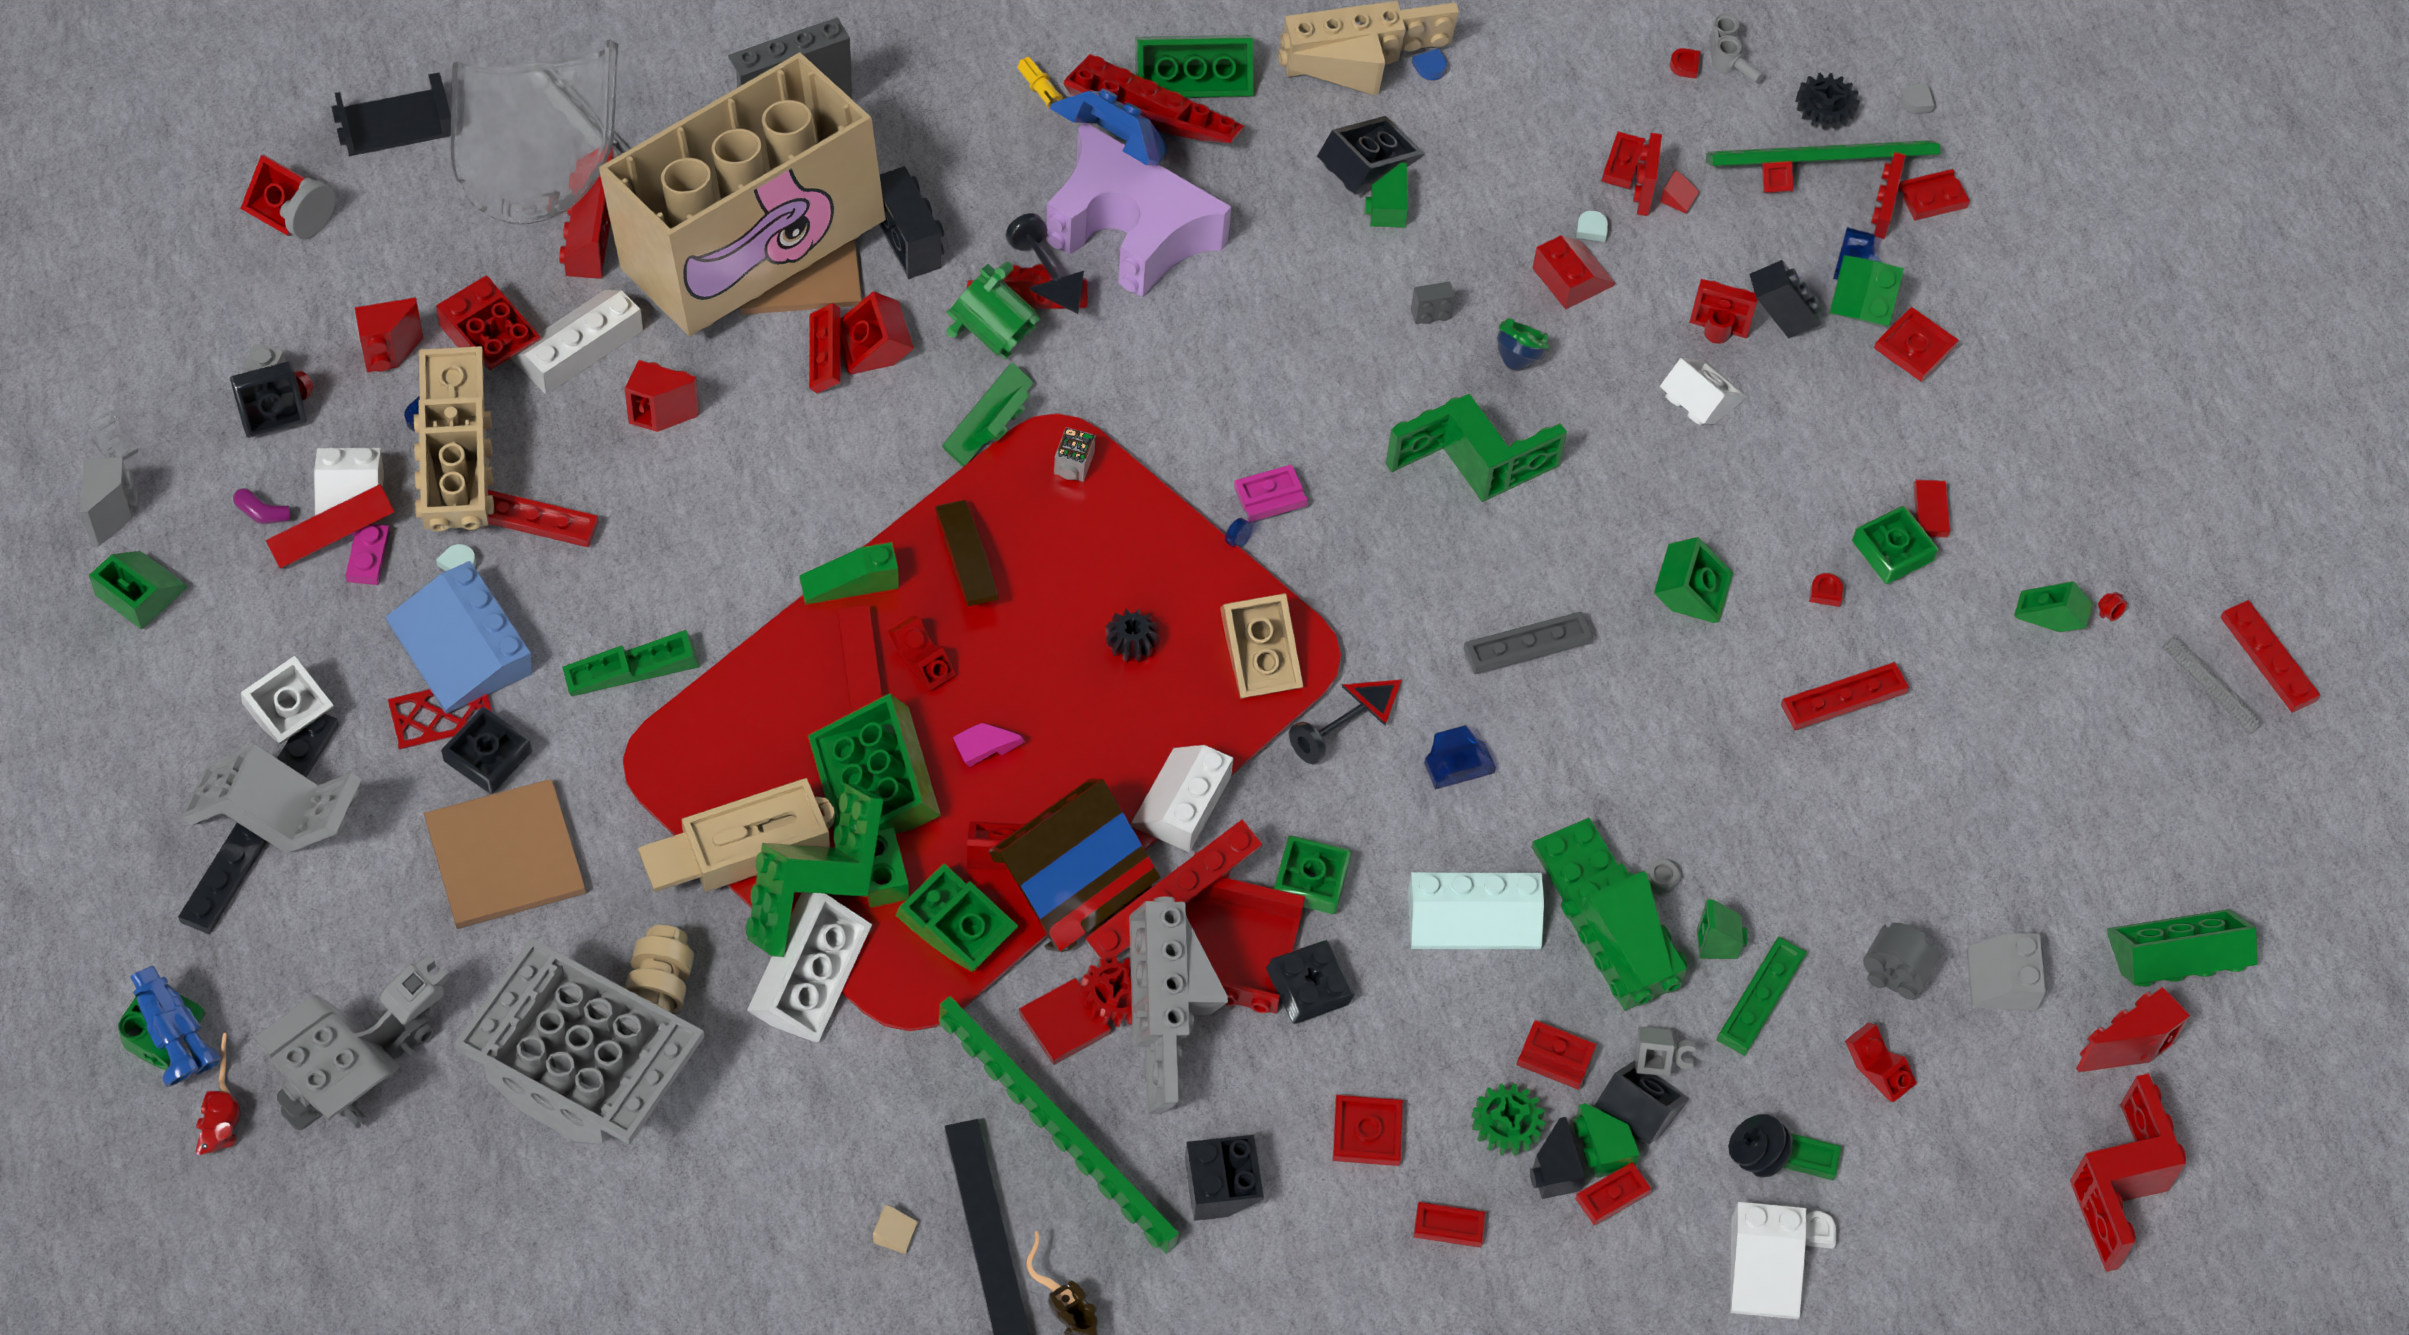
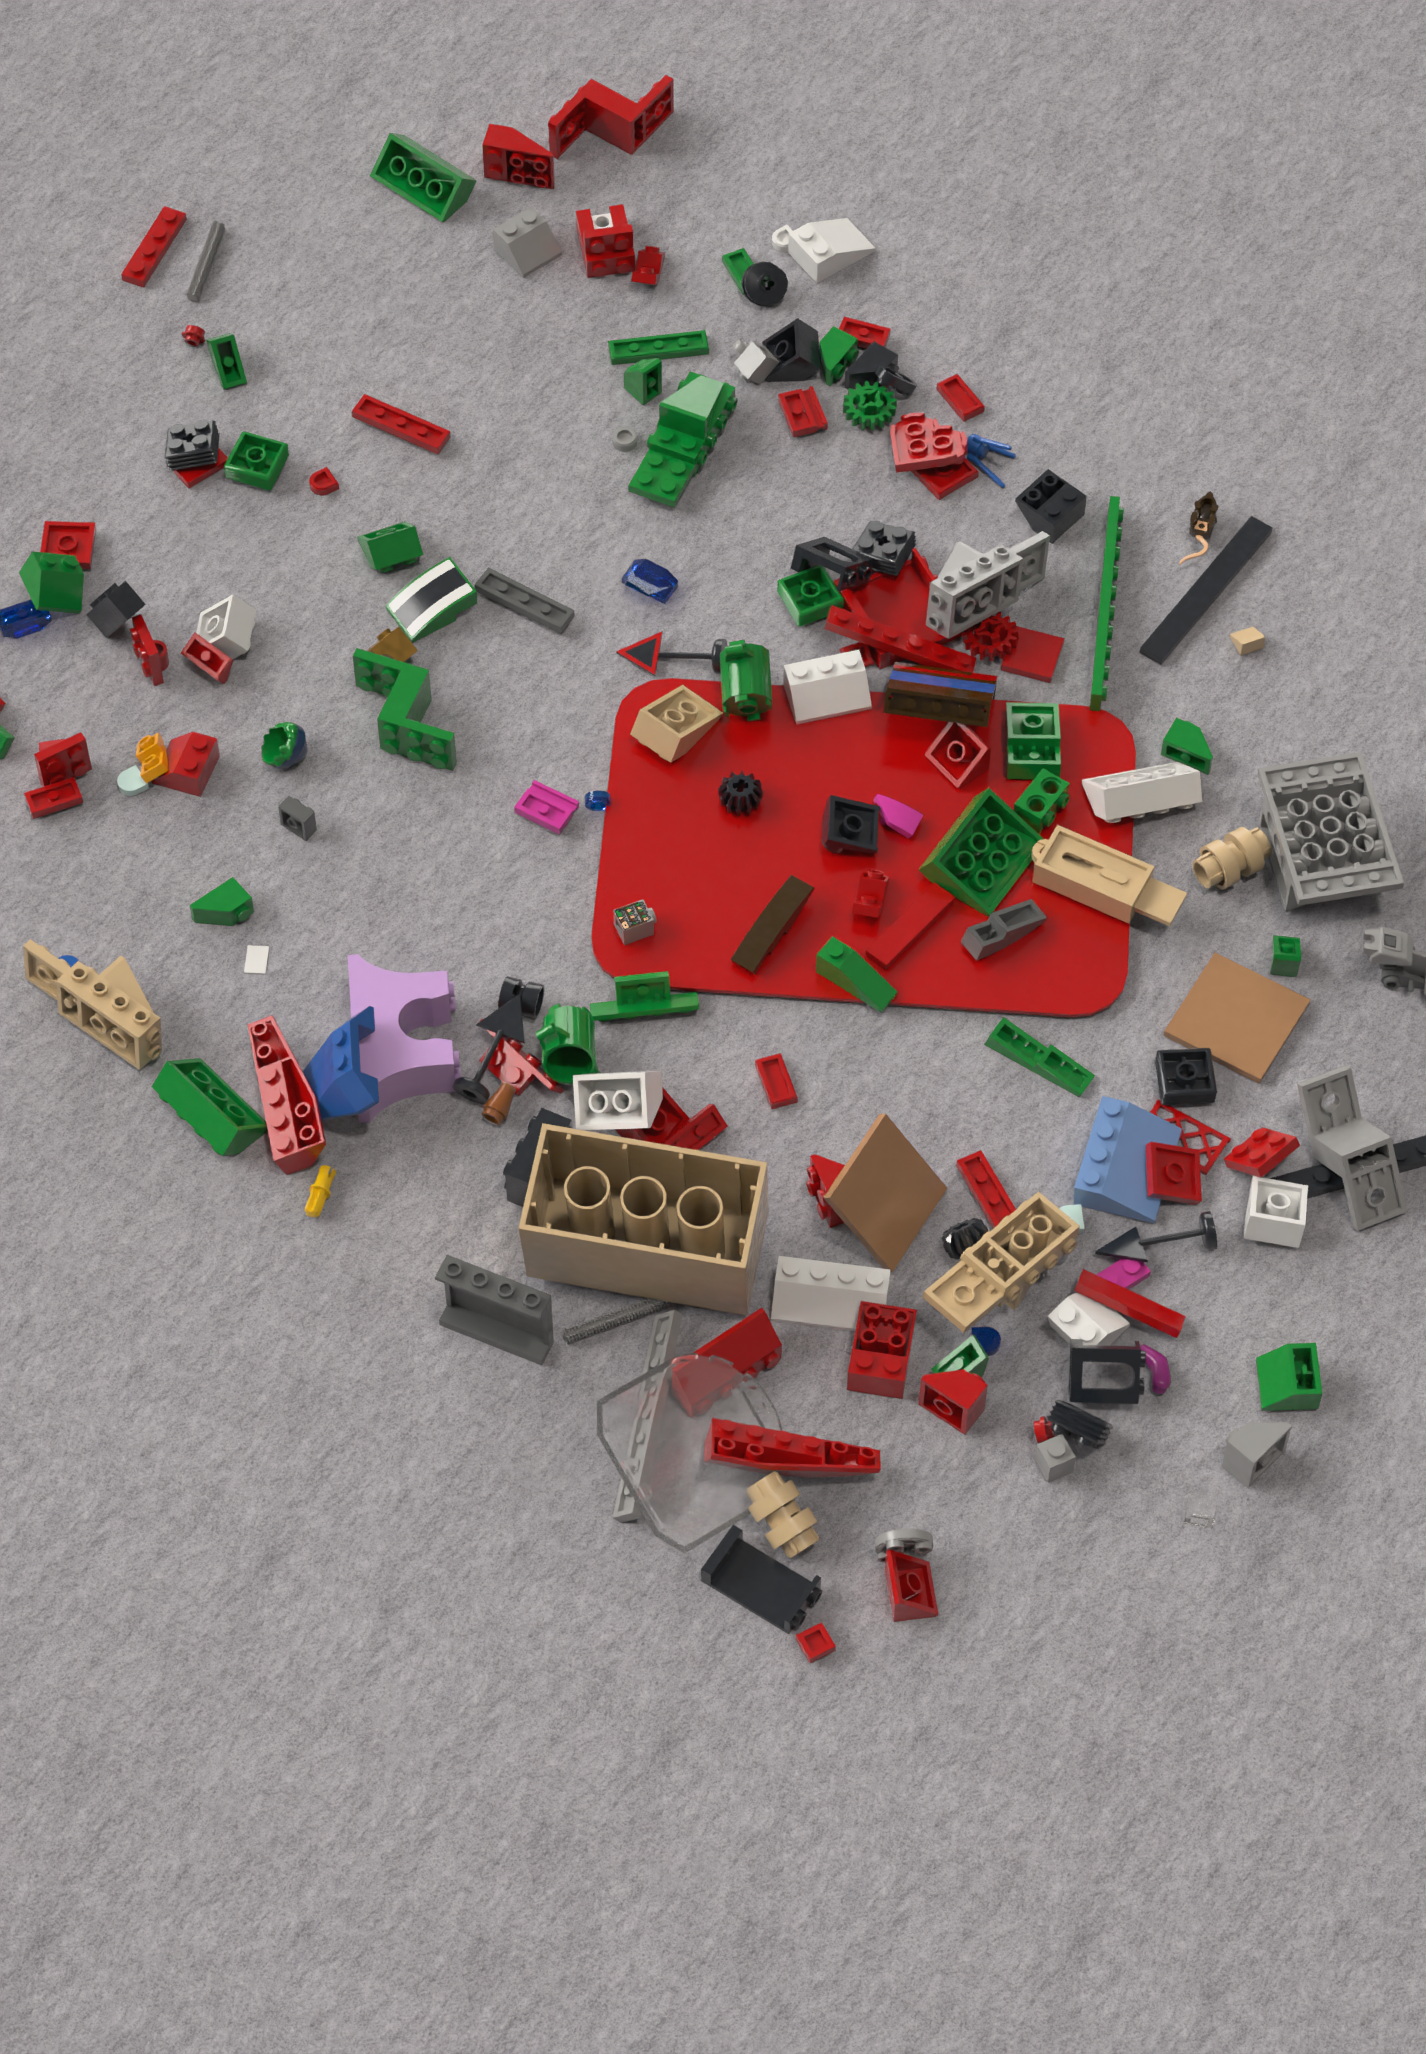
camera: 125 degrees left, 0 degrees up
green bracket [746,784,883,957] -> none
black slope [1317,116,1424,195] -> none
light aqua slope [1408,872,1544,949] -> none
dark grey brick [1863,922,1941,1000] -> none
none -> light orange slope [136,732,168,783]
none -> black brick [165,419,220,471]
none -> red slope [181,632,234,684]
none -> white sticker [244,945,269,974]
none -> pearl gold brick [367,626,418,662]
none -> slope [386,557,477,643]
none -> dark orange cone [482,1082,516,1125]
none -> black wheel [498,976,545,1019]
none -> white slope [573,1071,663,1130]
none -> red brick [576,204,635,278]
none -> red wedge [704,1418,881,1477]
none -> green container [720,640,772,722]
none -> tan piece [746,1471,819,1558]
none -> red tile [755,1053,798,1110]
none -> black panel [790,537,873,591]
none -> red plate [796,1622,836,1663]
none -> black slope [822,795,880,853]
none -> medium nougat tile [824,1114,947,1272]
none -> black plate [875,365,917,396]
none -> plate [890,413,968,473]
none -> green slope [931,1335,989,1377]
none -> black gear [941,1218,988,1260]
none -> dark grey slope [961,899,1047,961]
none -> blue plant [967,434,1016,488]
none -> black panel [1068,1339,1146,1404]
none -> black piece [1095,1211,1218,1262]
none -> red plate [1145,1142,1202,1205]
none -> green slope [1161,717,1213,775]
none -> red plate [1224,1127,1300,1178]
none -> green slope [1270,935,1301,977]

